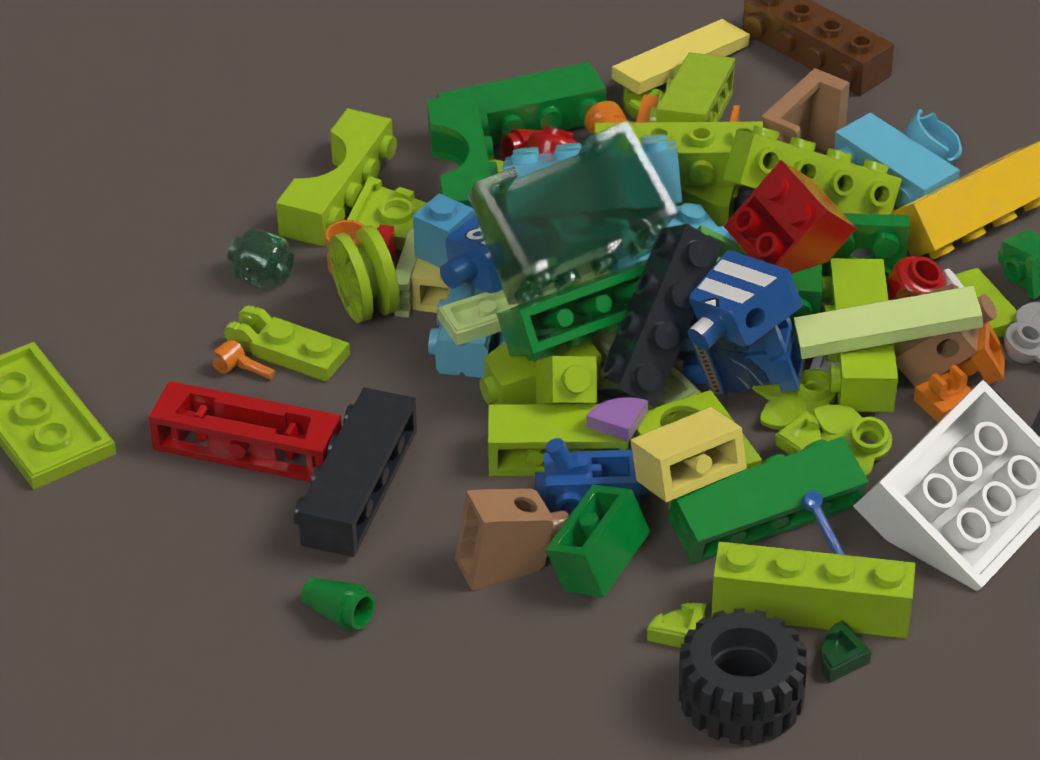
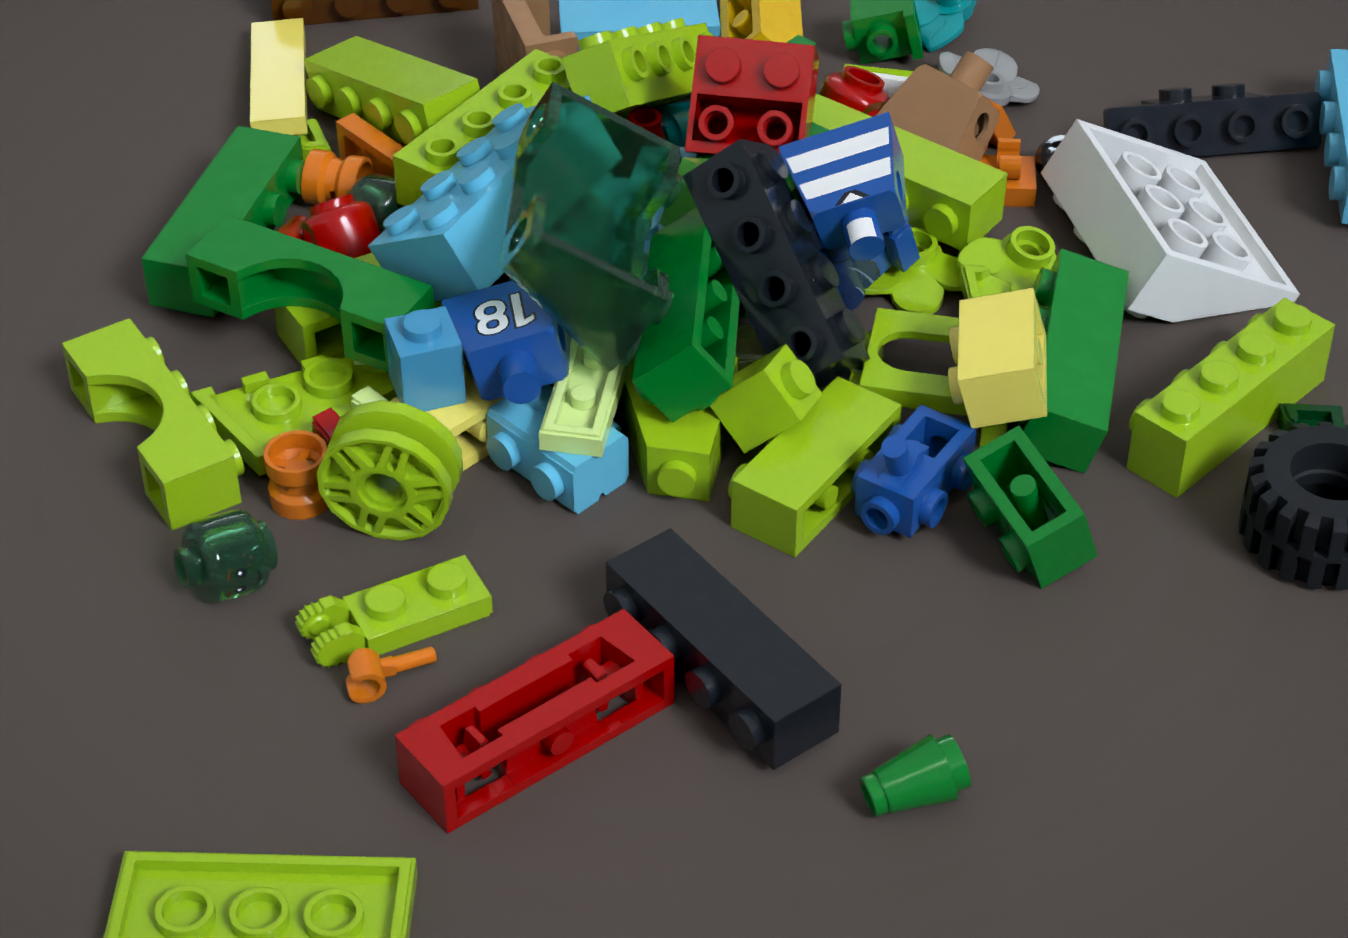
camera: 55 degrees left, 0 degrees up
medium nougat torso [454,488,569,591] -> none
medium lavender tile [586,398,648,441] -> none
lime tile [647,603,707,648] -> none
yellowish green tile [794,286,983,359] -> none
blue hinge [801,490,844,555] -> none

